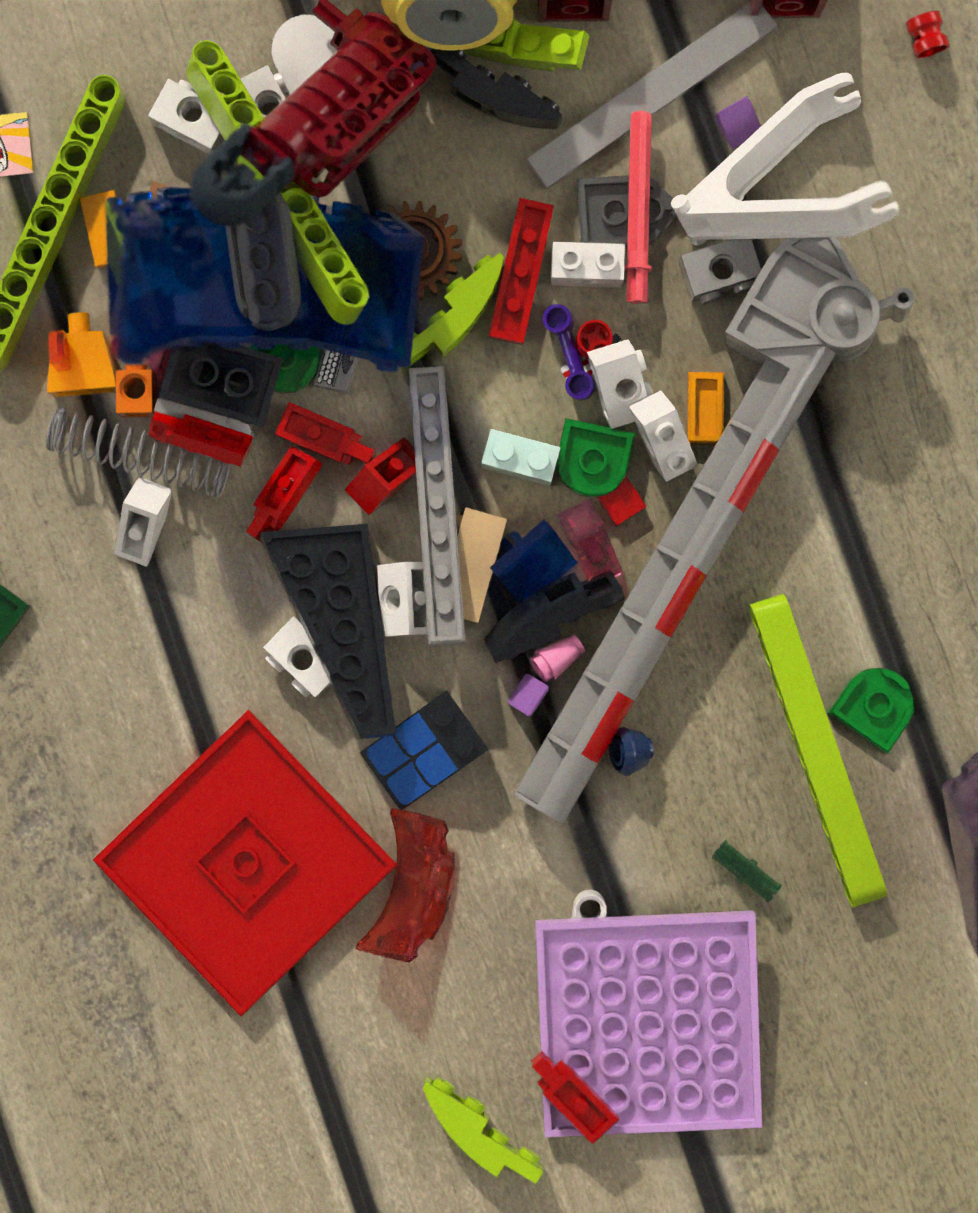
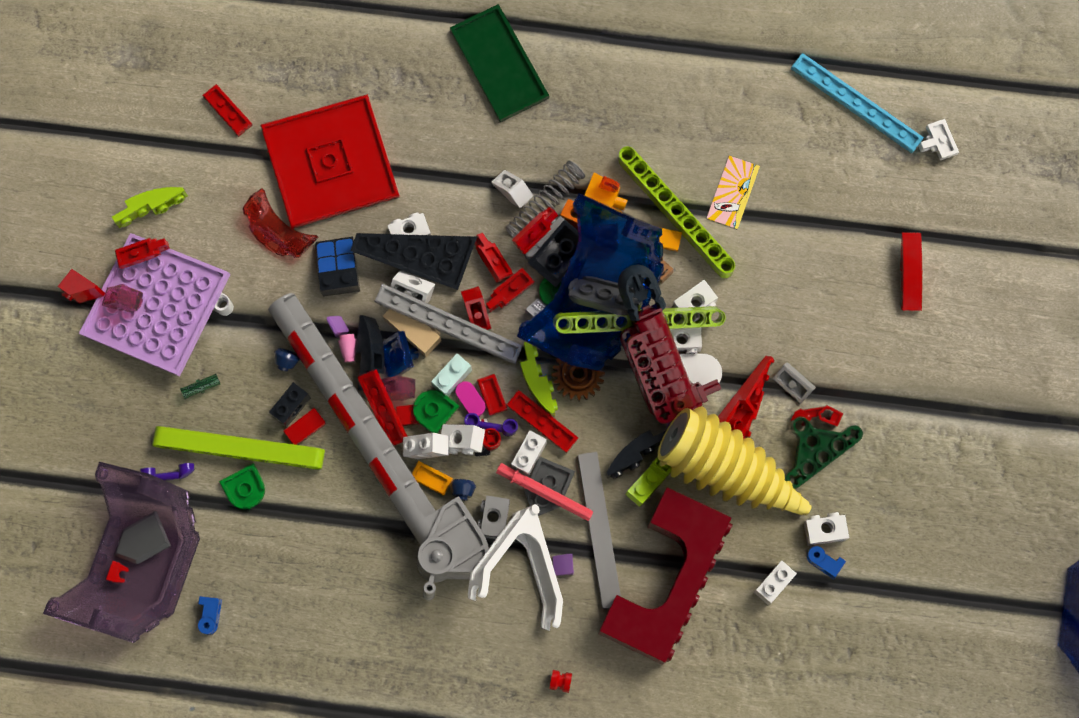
camera: 120 degrees right, 10 degrees down
none -> red slope [57,269,106,303]
none -> clear pink slope [102,284,143,312]
none -> dark purple bar [140,463,195,482]
none -> red tile [202,84,253,137]
none -> black brick [269,382,311,428]
none -> red tile [284,408,326,445]
none -> red plate [357,369,408,446]
none -> dark blue cone [450,479,476,501]
none -> dark pink tile [456,381,486,416]
none -> red tile [477,374,508,416]

